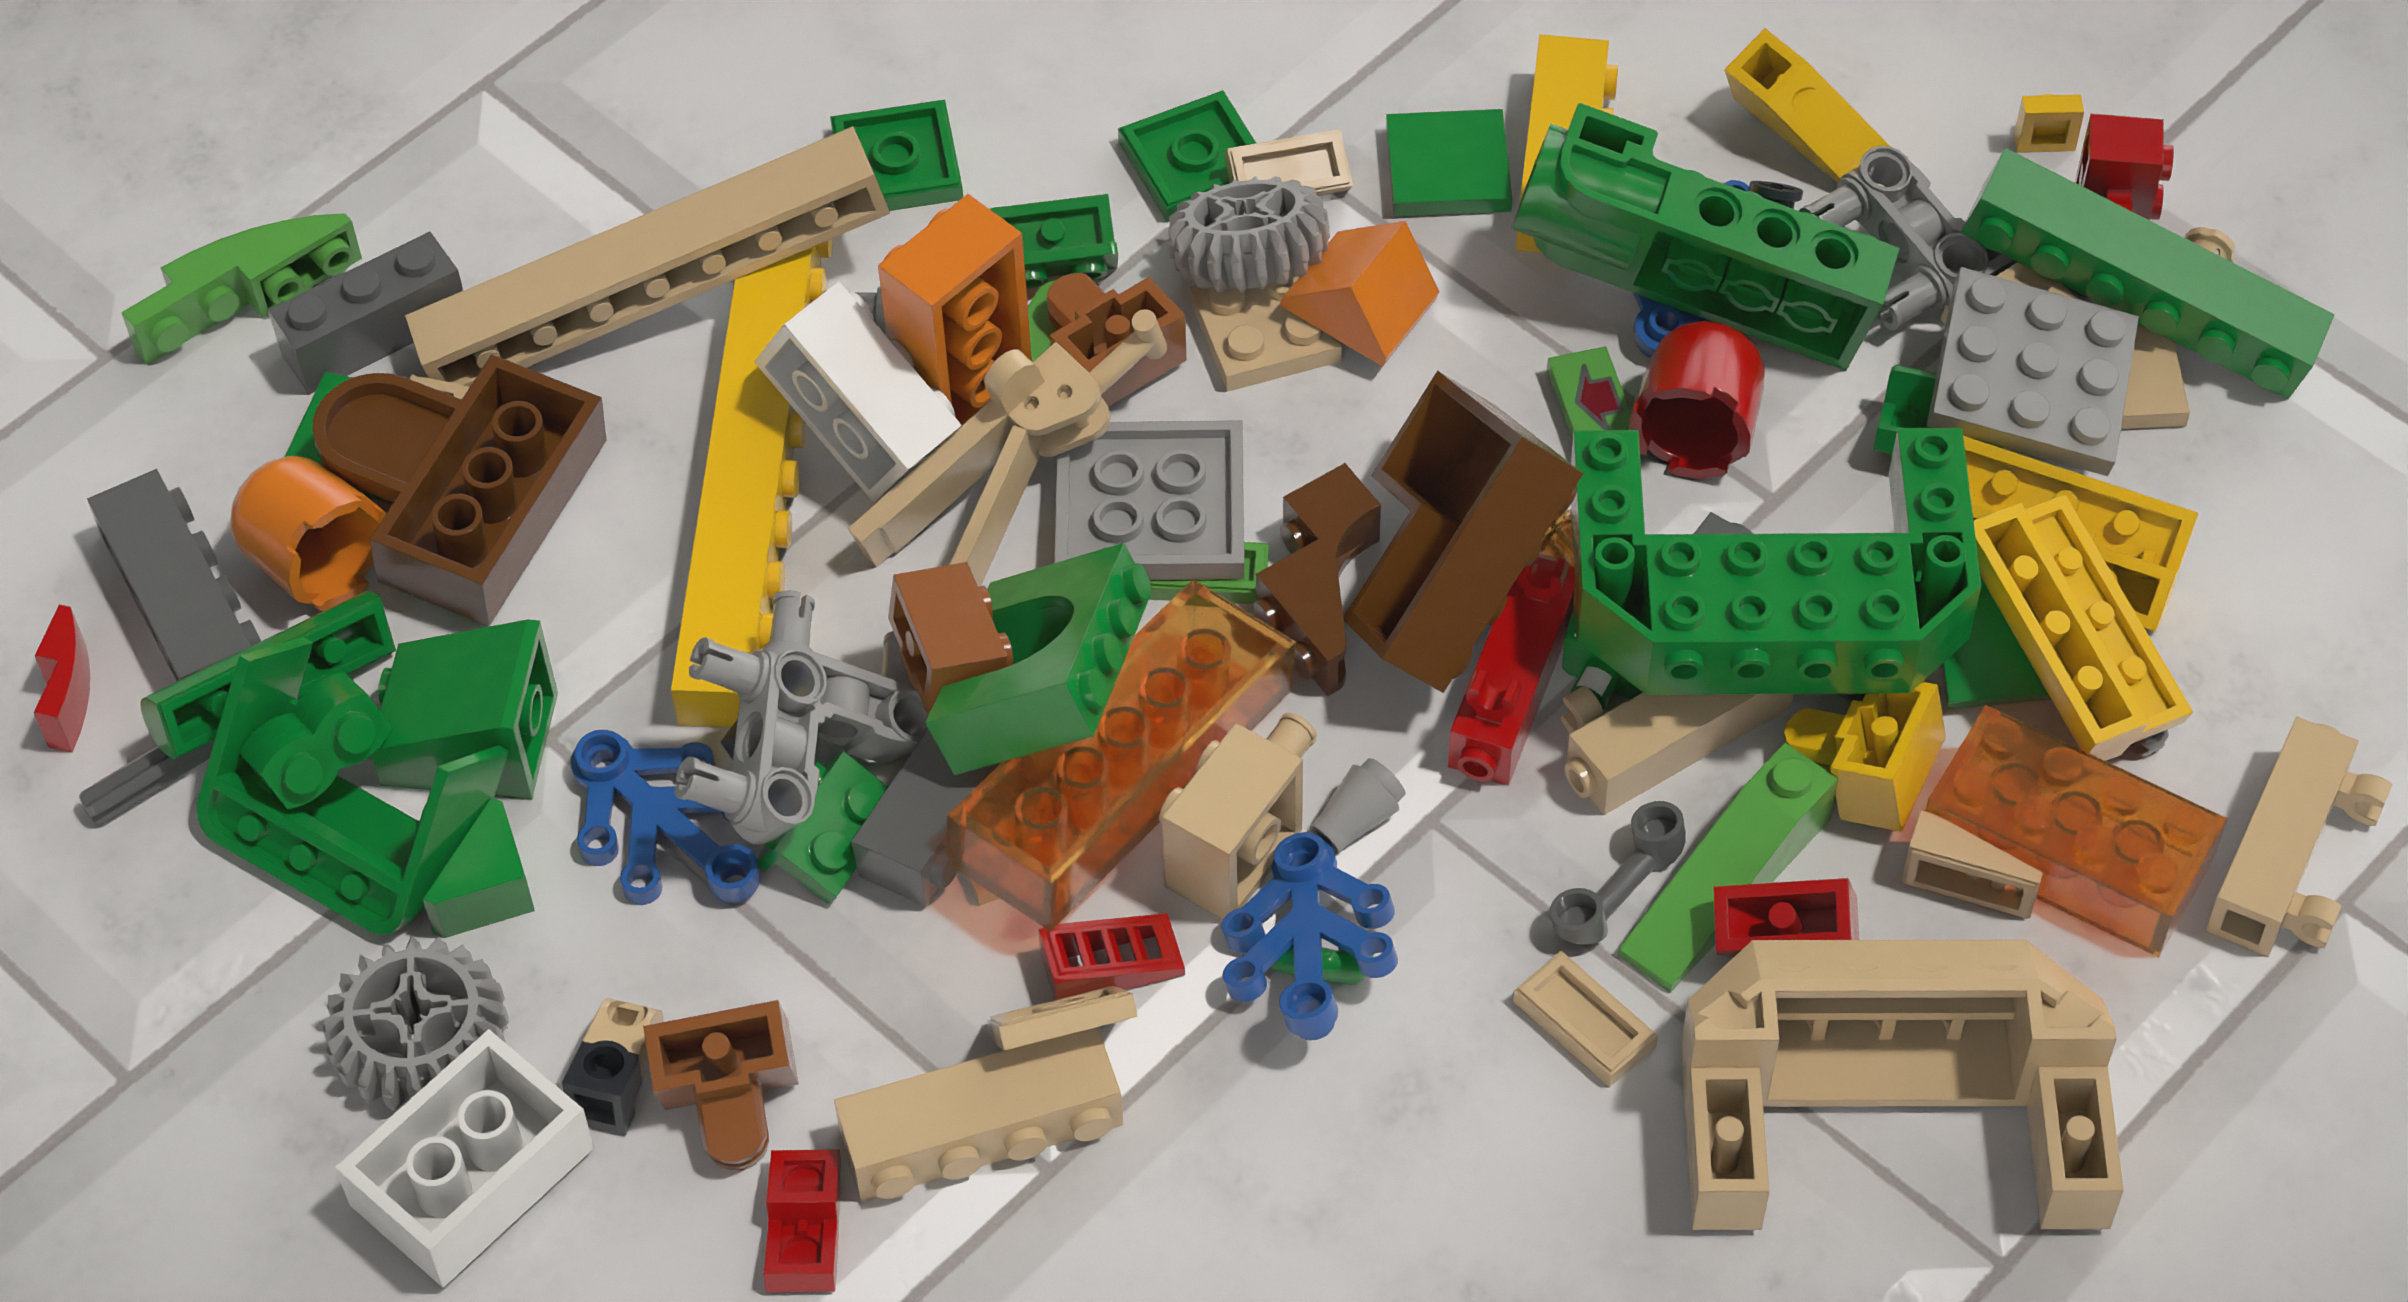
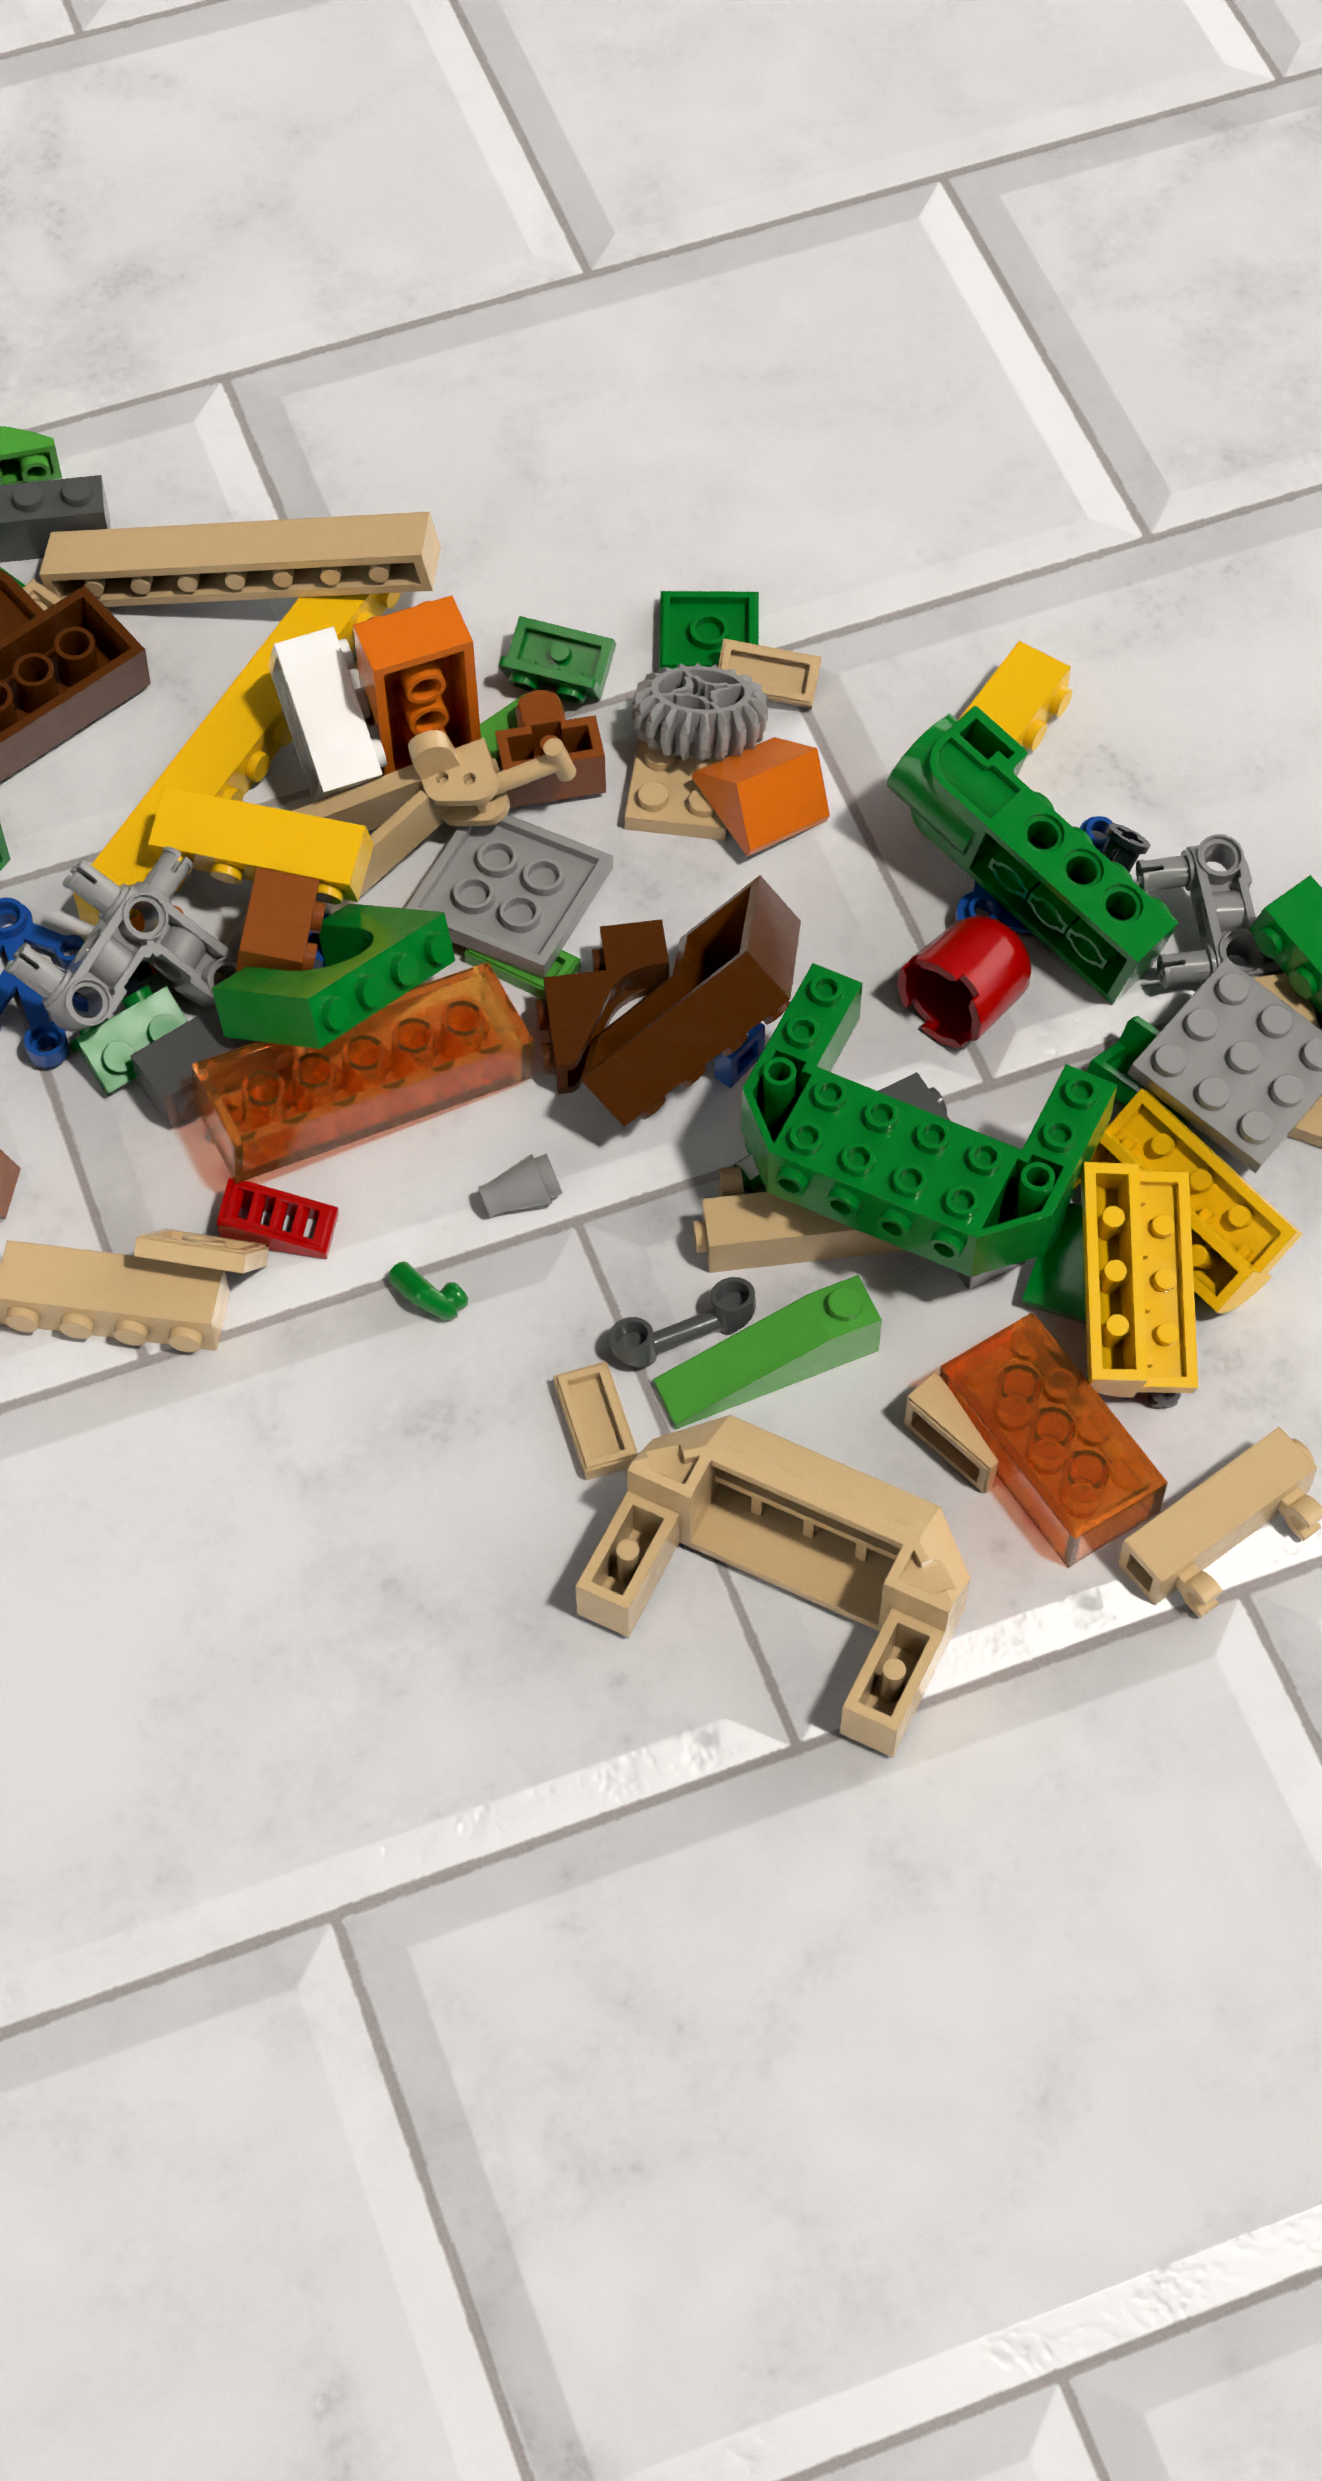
camera: 25 degrees right, 5 degrees up
green tile [830,99,964,211] -> none
tan brick [1159,713,1317,919] -> none
blue plant [1221,832,1398,1041] -> none
green tile [1386,109,1512,217] -> none
red brick [1448,557,1575,785] -> none
bright green tile [1547,346,1631,442] -> none
red slope [1713,878,1859,957] -> none
yellow slope [1724,28,1891,185] -> none
yellow brick [1784,682,1946,832] -> none
none -> yellow brick [148,786,374,904]

